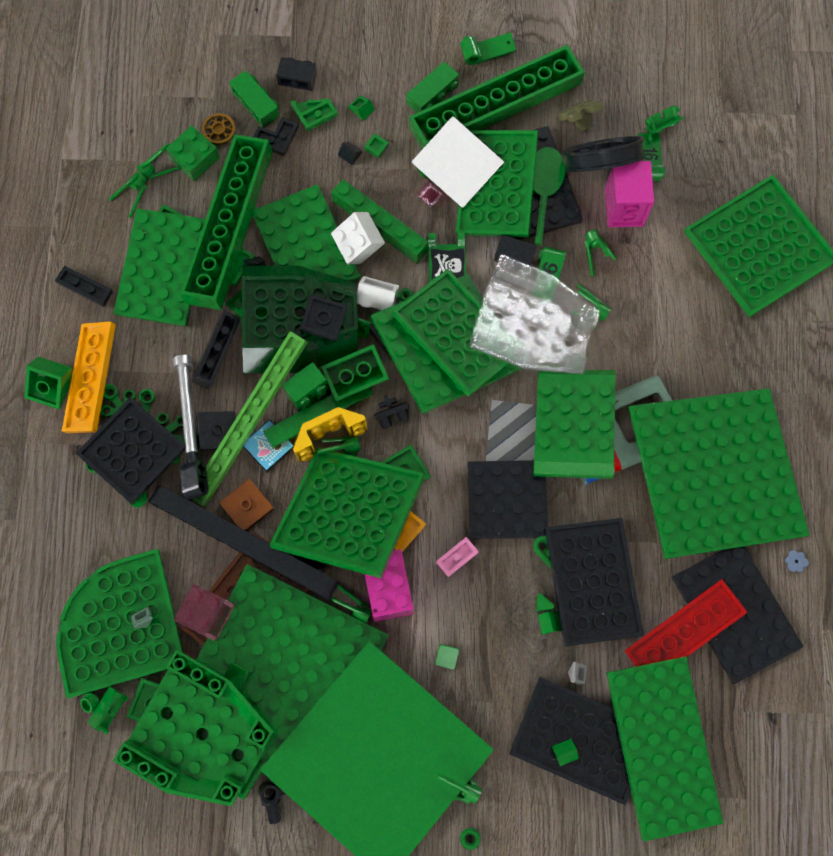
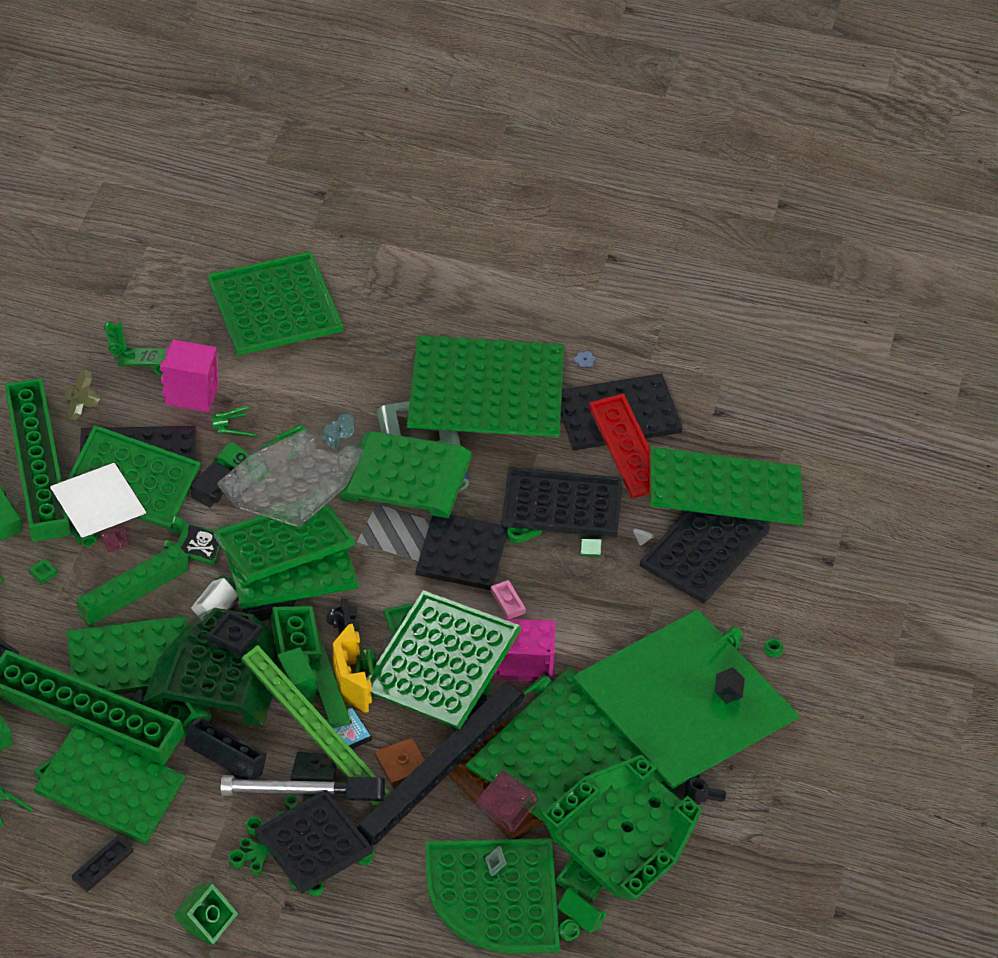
camera: 80 degrees left, 25 degrees down
light orange plate [62,322,116,433] -> none
white brick [331,212,385,264] -> none
black slope [338,142,363,165] -> none
slope [435,644,459,670] -> none
green piece [533,147,565,246] -> none
green slope [535,593,555,613] -> none
green slope [552,739,579,766] -> none
black wheel [563,136,646,172] -> none
none -> clear light blue leg [323,414,354,451]
none -> black brick [714,667,745,704]

